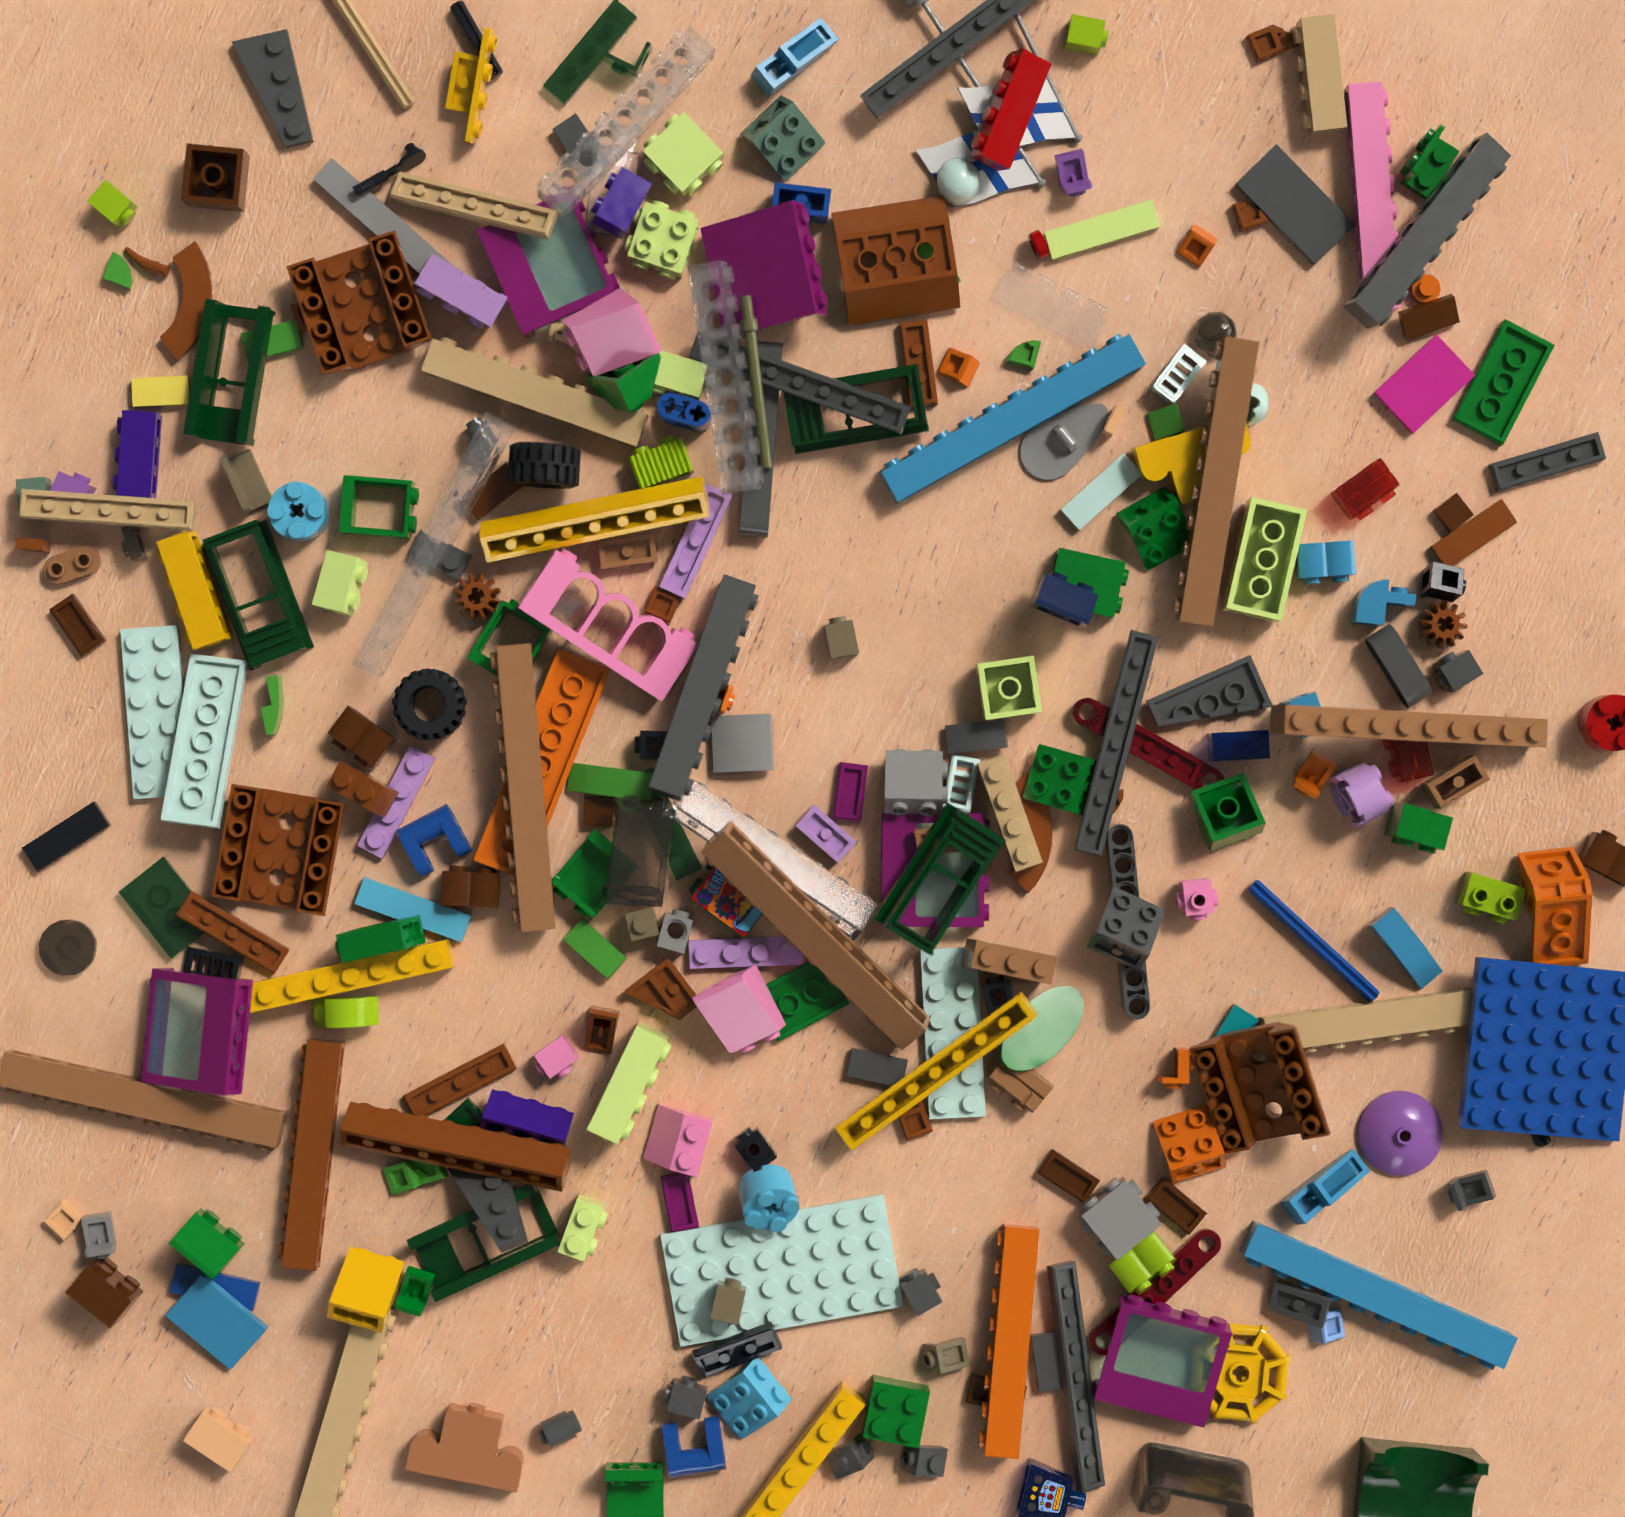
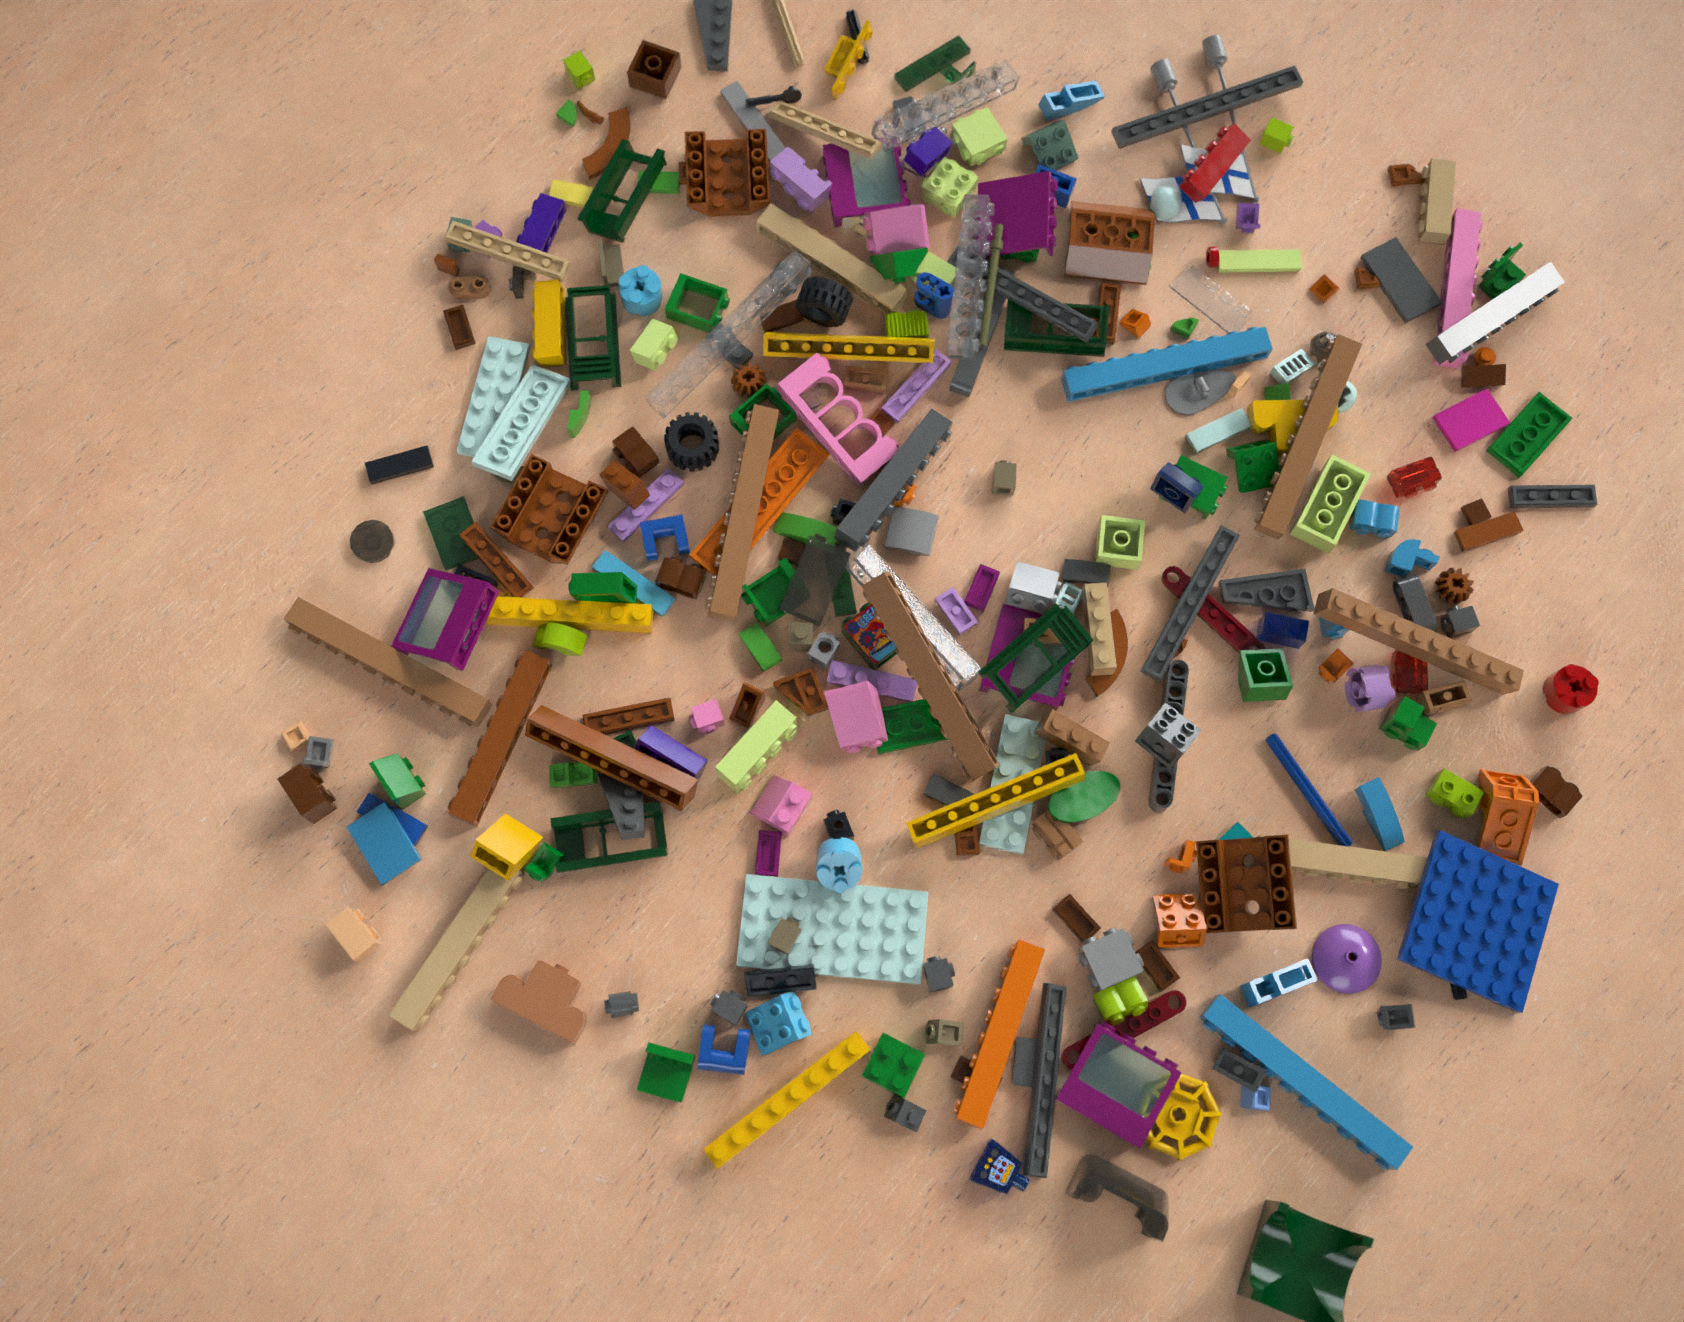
camera: 10 degrees right, 15 degrees down
yellowish green brick [558,1194,608,1262] -> none
flat silver bracket [825,1433,874,1479] -> none
green bracket [1023,744,1096,816] -> none
bright pink brick [1176,878,1218,920] -> none
black brick [1419,562,1466,602] -> none

